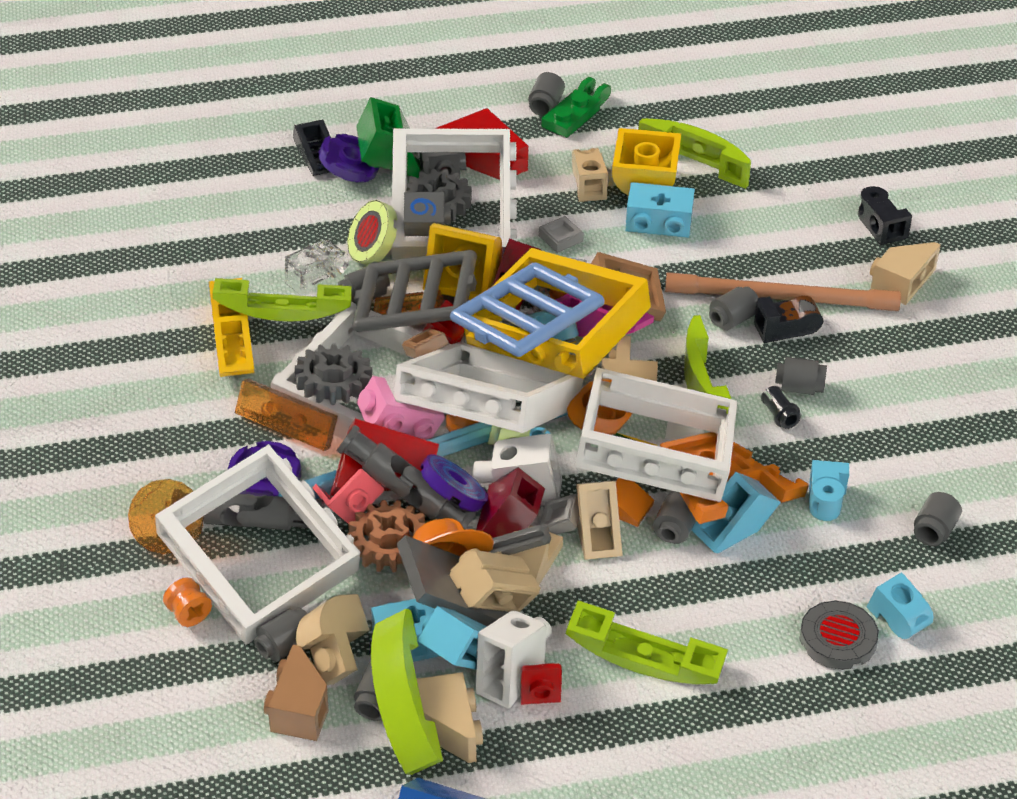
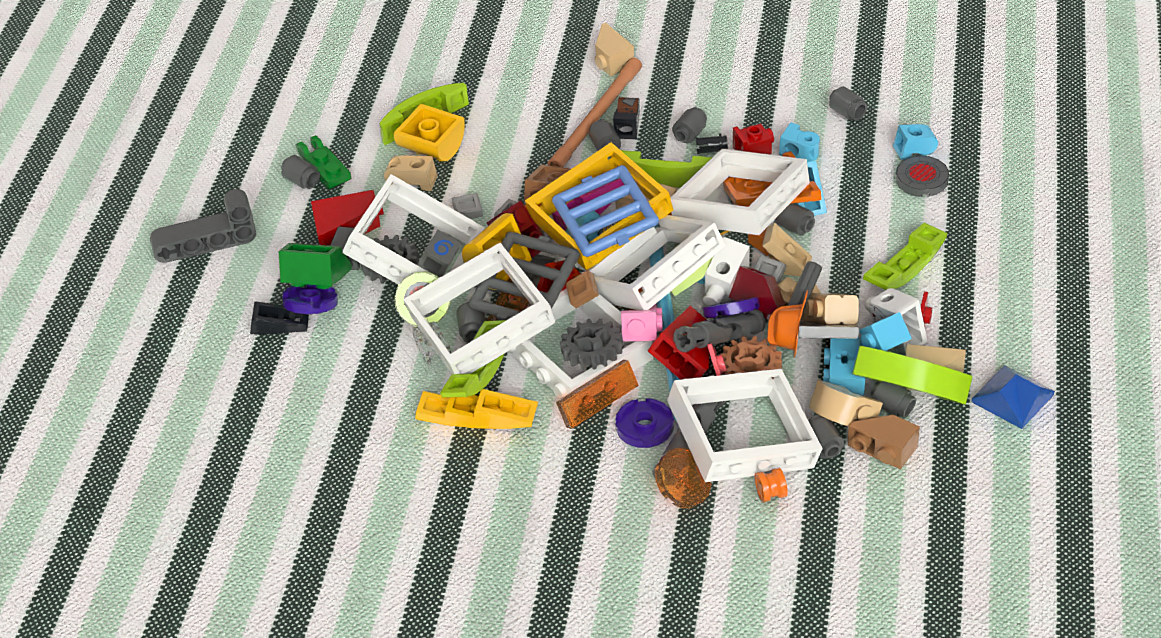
camera: 65 degrees left, 0 degrees up
medium azure brick [625,182,695,238] -> none
black leg [858,186,912,245] -> none
none -> dark grey beam [150,189,256,263]
none -> white window [403,243,556,374]
none -> red brick [733,123,774,155]

